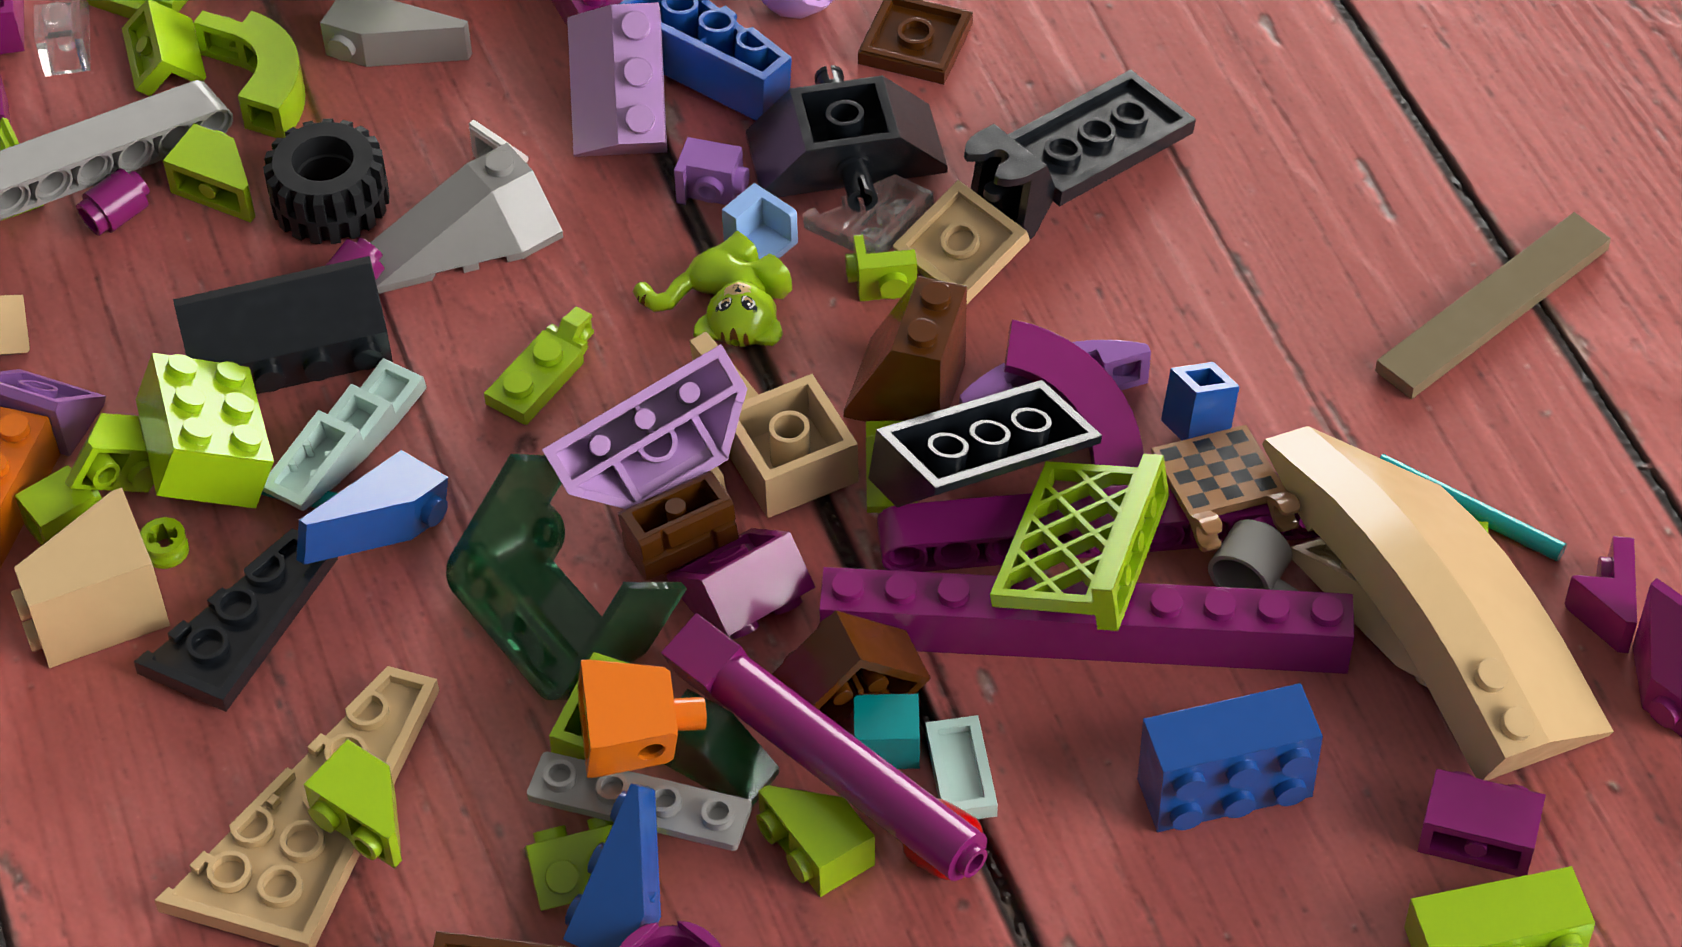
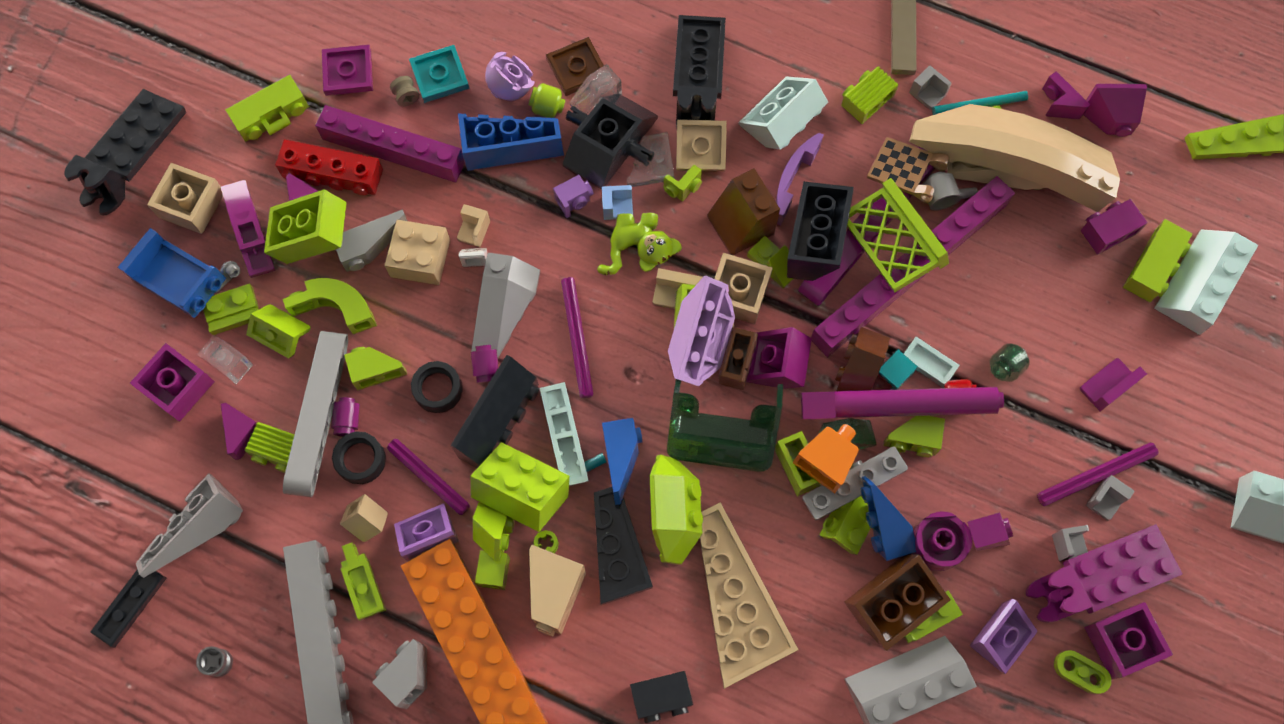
camera: 45 degrees left, 20 degrees up
black tyre [263,119,390,244] -> none
lime slope [304,739,402,869] -> none
lime hinge [484,306,594,425] -> none
lavender slope [567,2,667,157] -> none
magenta tile [1004,319,1144,486] -> none
blue brick [1137,683,1323,833] -> none
blue brick [1161,362,1240,441] -> none
none -> black tyre [332,432,386,485]
none -> tan brick [385,220,450,285]
none -> magenta axle [387,438,470,515]
none -> black tyre [411,361,463,413]
none -> tan panel [457,204,490,247]
none -> lime head [528,83,566,118]
none -> magenta axle [561,277,593,398]
none -> clear slope [569,64,622,115]
none -> black brick [630,671,693,724]
none -> lime wedge [650,455,703,565]
none -> light aqua slope [738,76,828,150]
none -> lime brick [841,66,898,124]
none -> light grey panel [909,65,952,110]
none -> head [990,343,1030,382]

